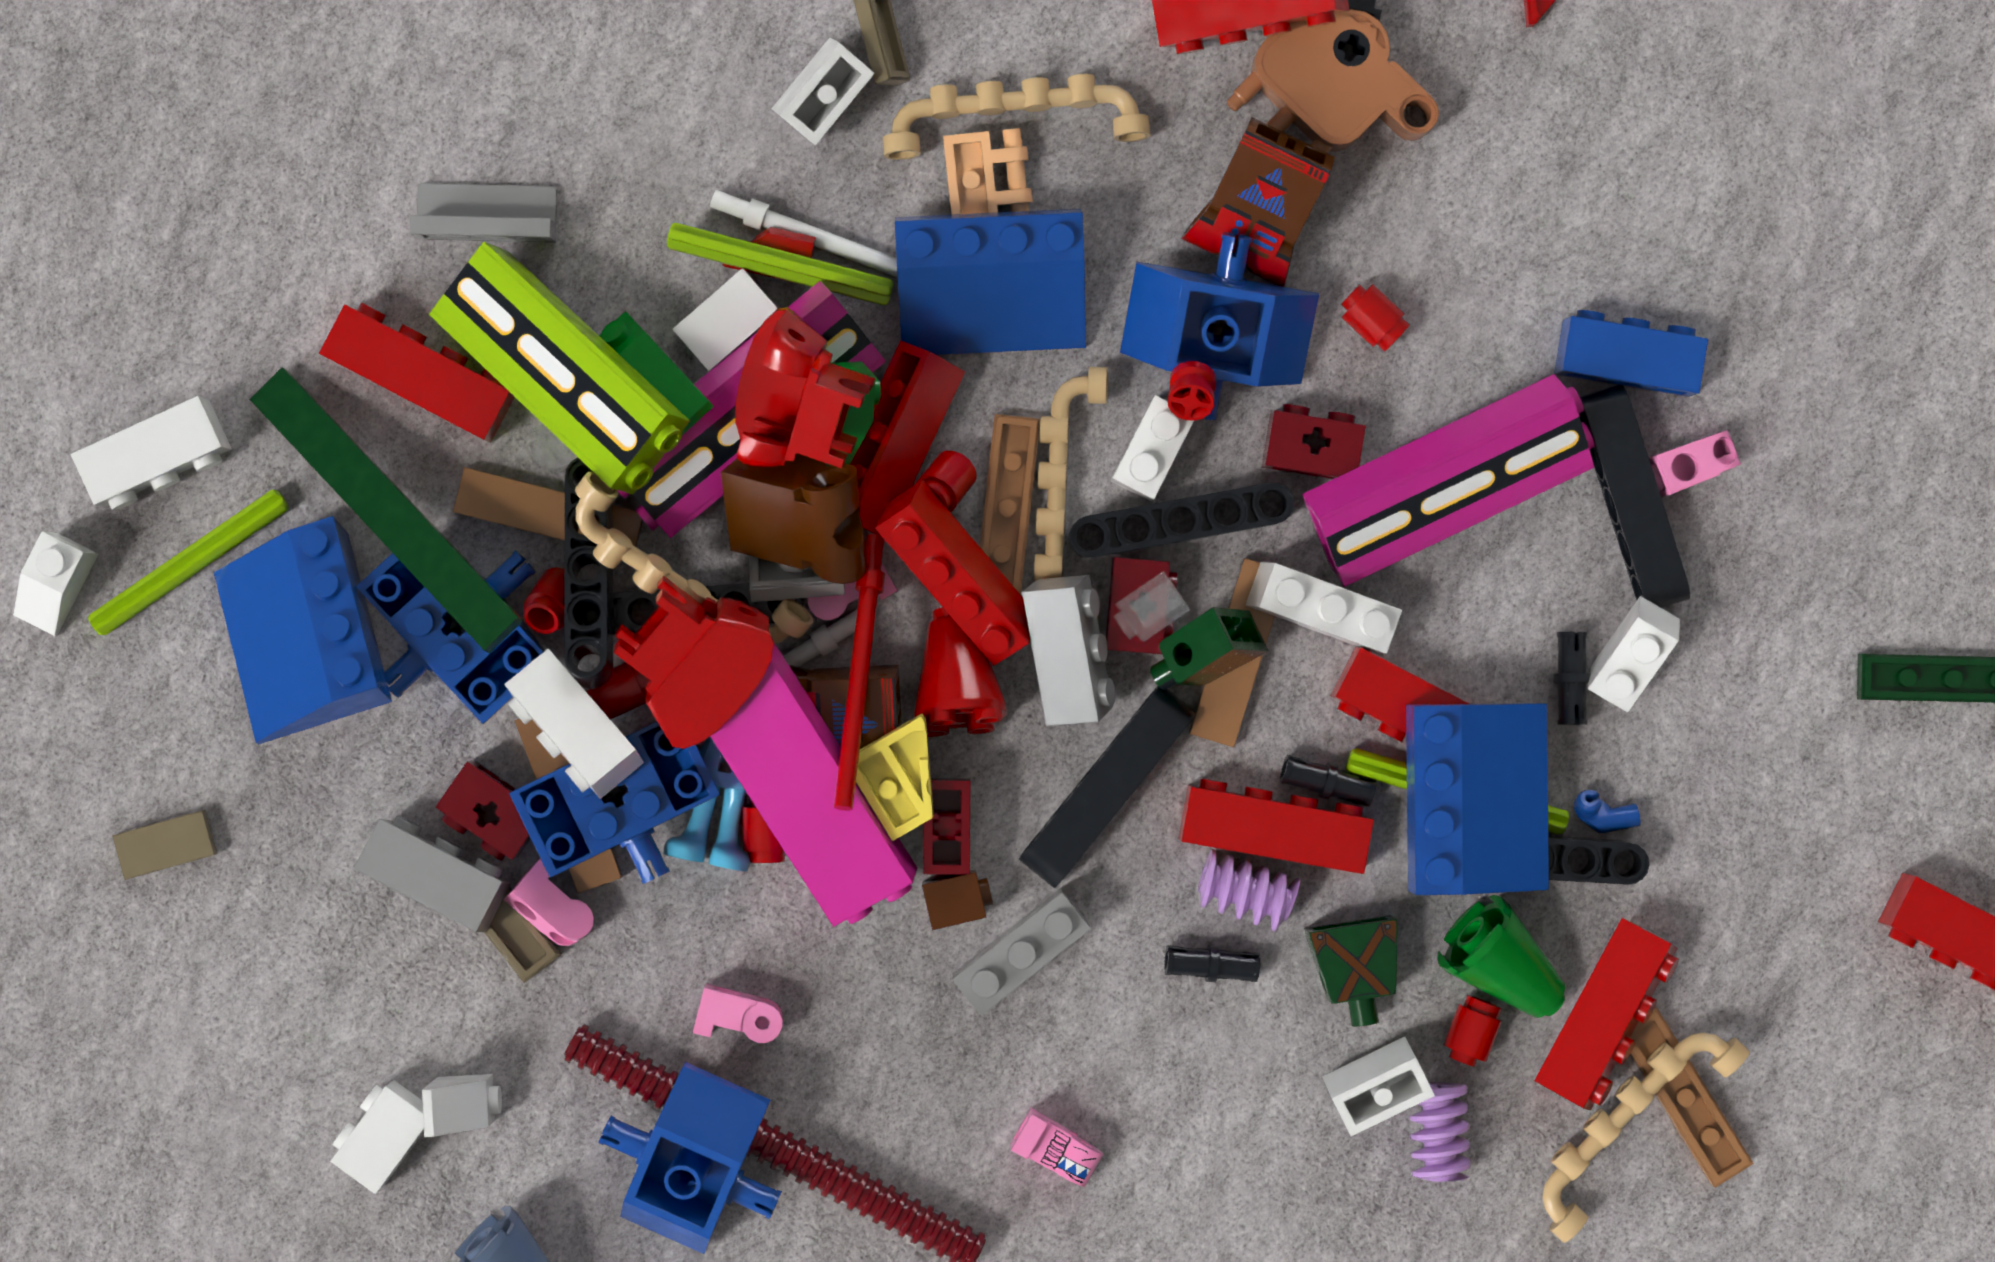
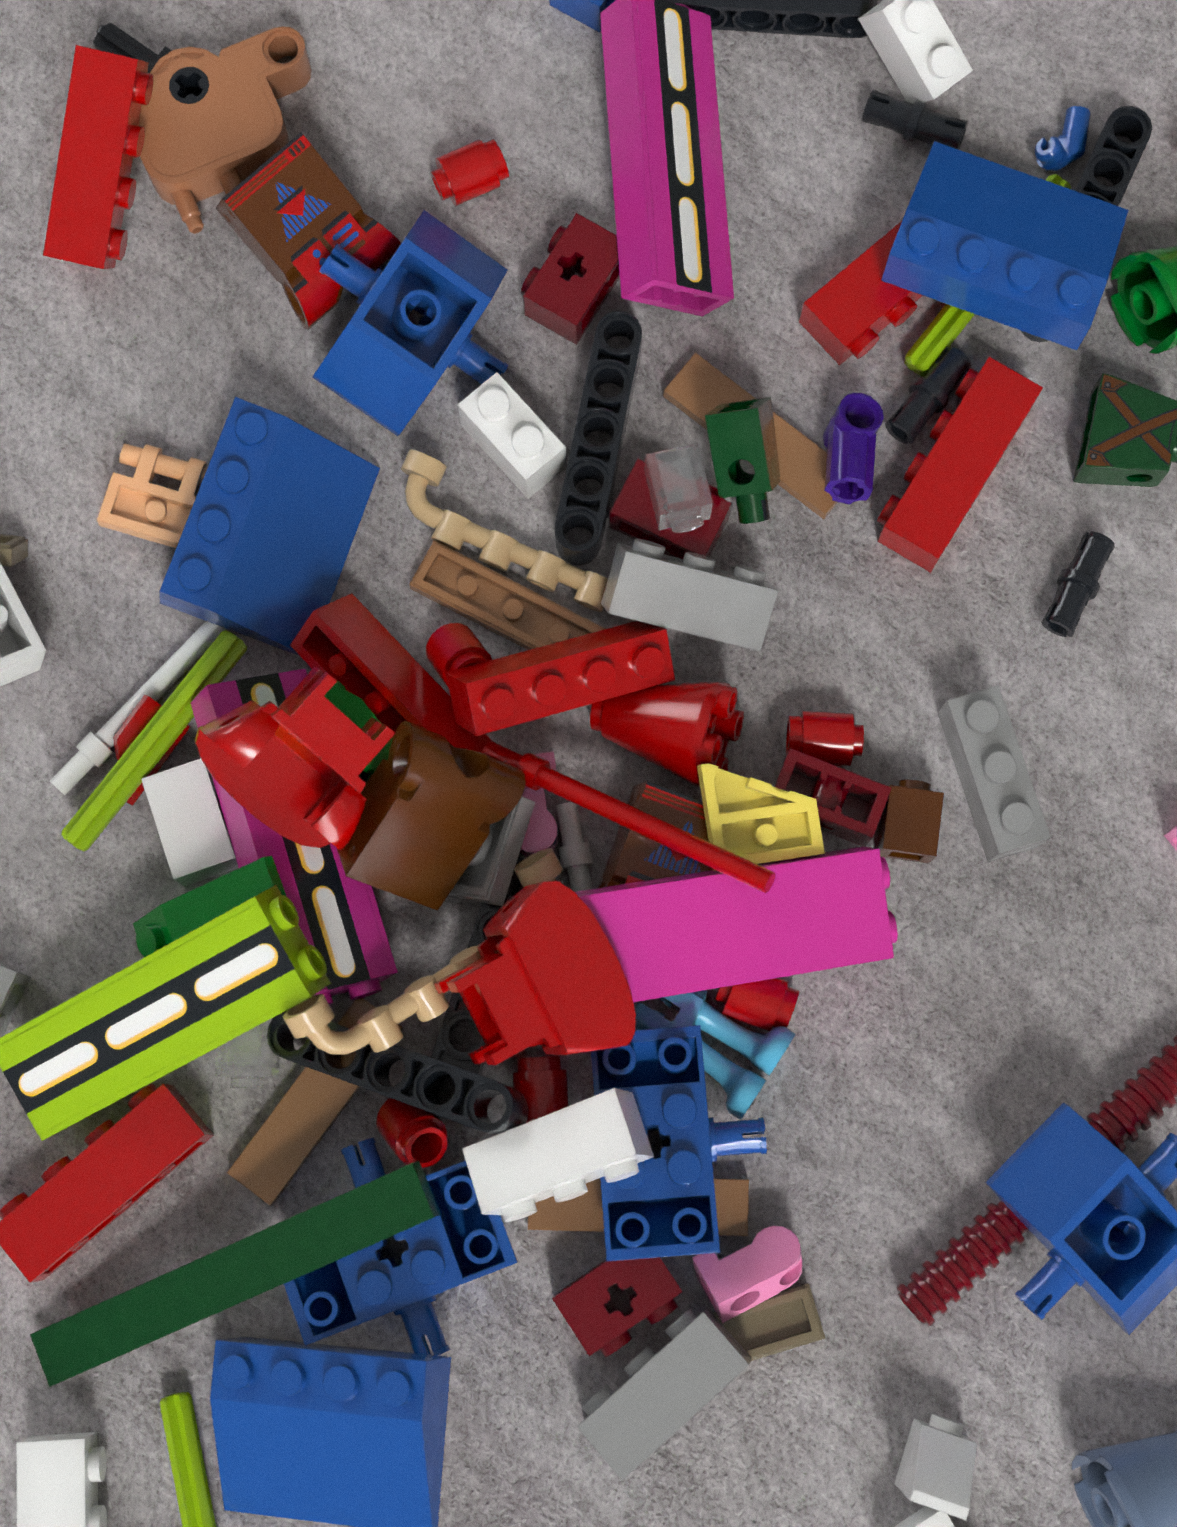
camera: 65 degrees left, 10 degrees down
bright pink leg [693,983,783,1043] -> none
tan bar [883,74,1151,160] -> none
black beam [1018,686,1196,888] -> none
red wheel [1168,361,1216,421] -> none
lavender piece [1198,849,1300,932] -> none
white brick [1246,562,1402,654] -> none
none -> red brick [786,711,864,766]
none -> dark purple piece [823,393,884,505]

